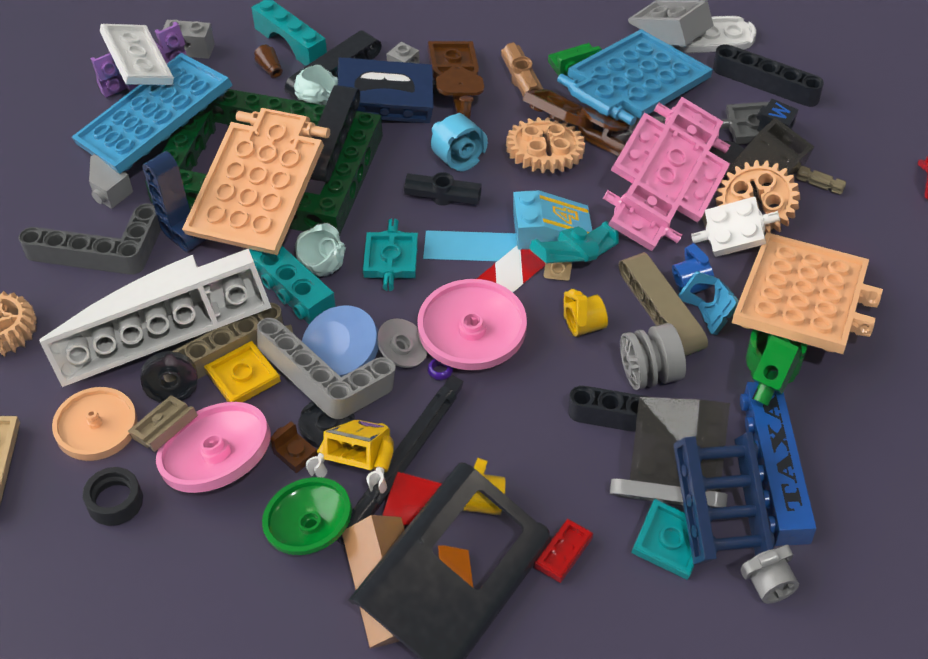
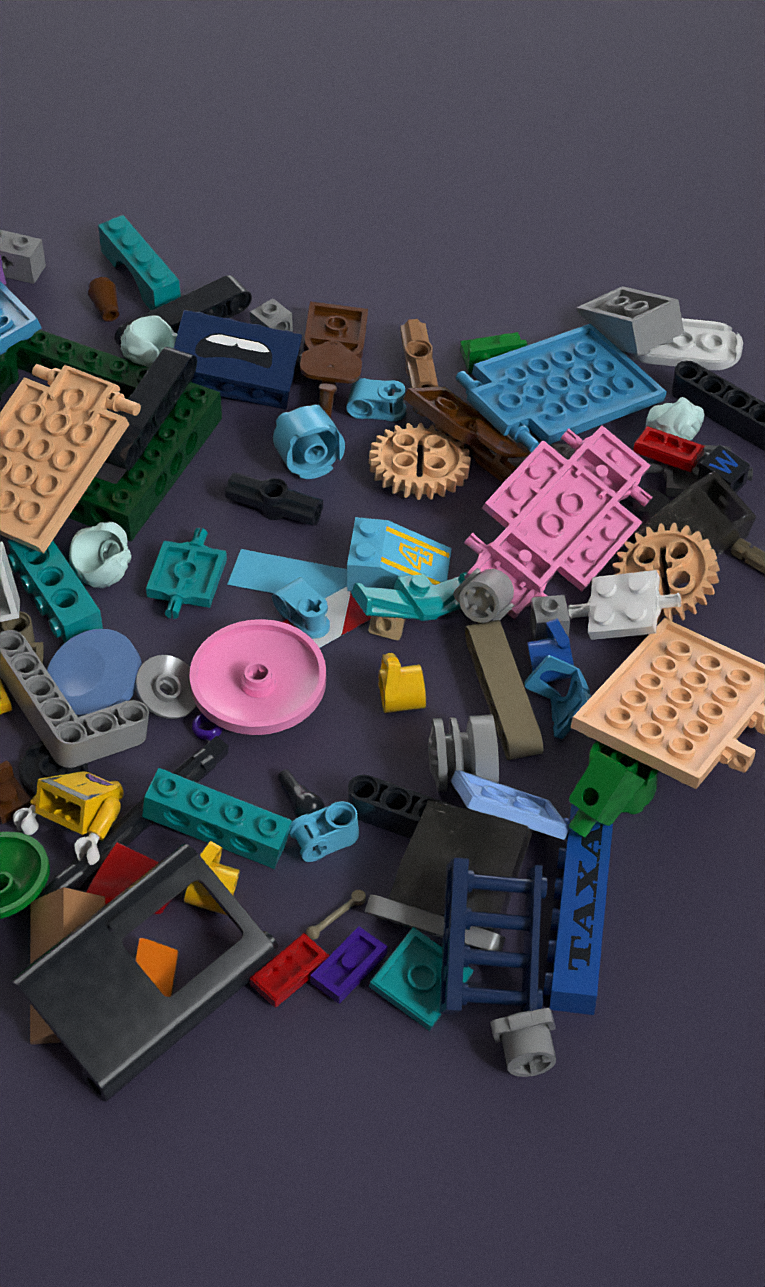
camera: 10 degrees right, 0 degrees up
none -> teal brick [142,768,292,869]
none -> medium azure piece [272,577,330,639]
none -> black piece [278,769,325,818]
none -> medium azure piece [289,801,359,862]
none -> dark tan hinge [305,890,366,940]
none -> dark purple plate [310,926,387,1004]
none -> medium azure piece [346,378,407,422]
none -> light blue tile [451,770,569,840]
none -> light grey piece [453,568,515,623]
none -> light grey brick [530,595,570,641]
none -> red plate [633,426,705,472]
none -> light aqua hair [646,397,704,441]

